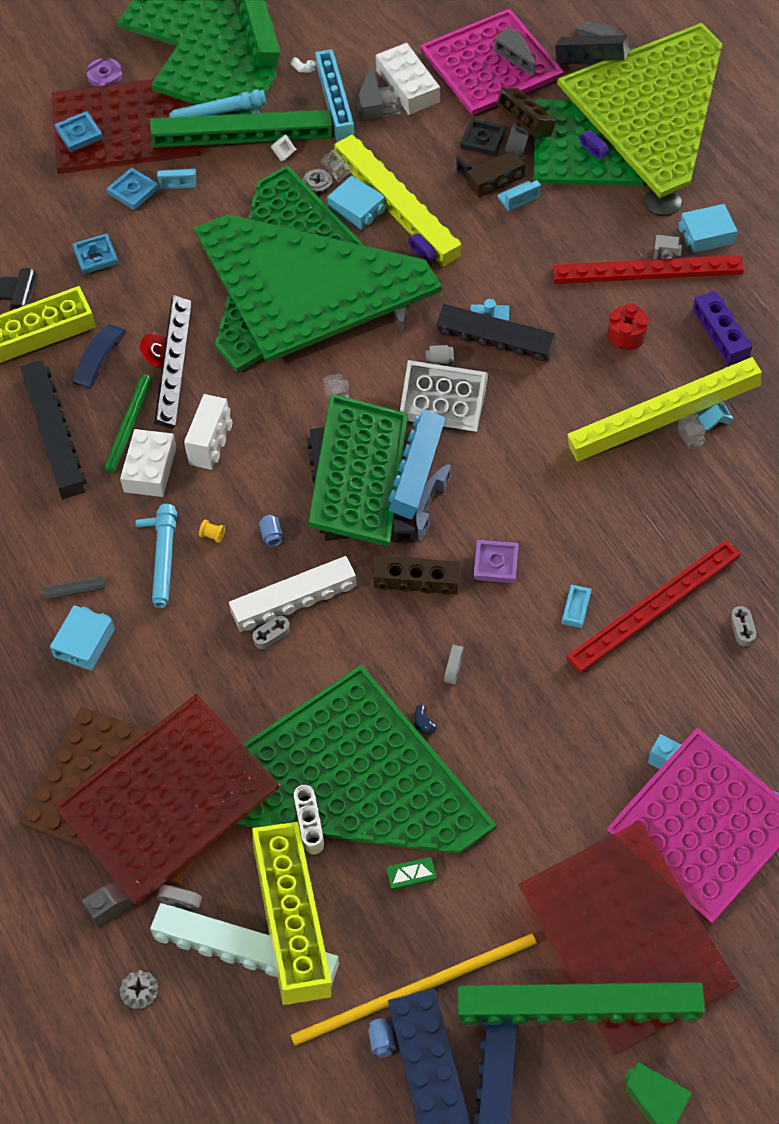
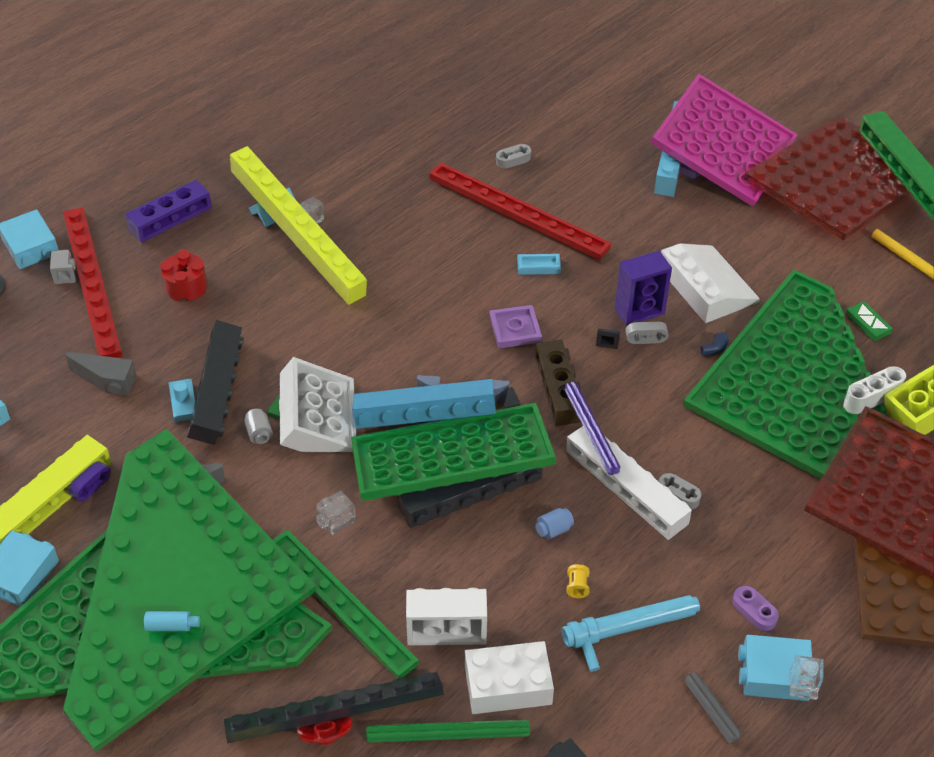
camera: 110 degrees left, 10 degrees down
none -> dark grey slope [65,352,136,395]
none -> medium azure cylinder [144,611,200,631]
none -> green plate [273,529,419,679]
none -> axle [565,381,621,475]
none -> black slope [596,328,620,349]
none -> dark purple brick [614,250,672,326]
none -> white slope [661,244,760,323]
none -> medium lavender plate [732,586,779,631]
none -> clear brick [789,655,823,700]

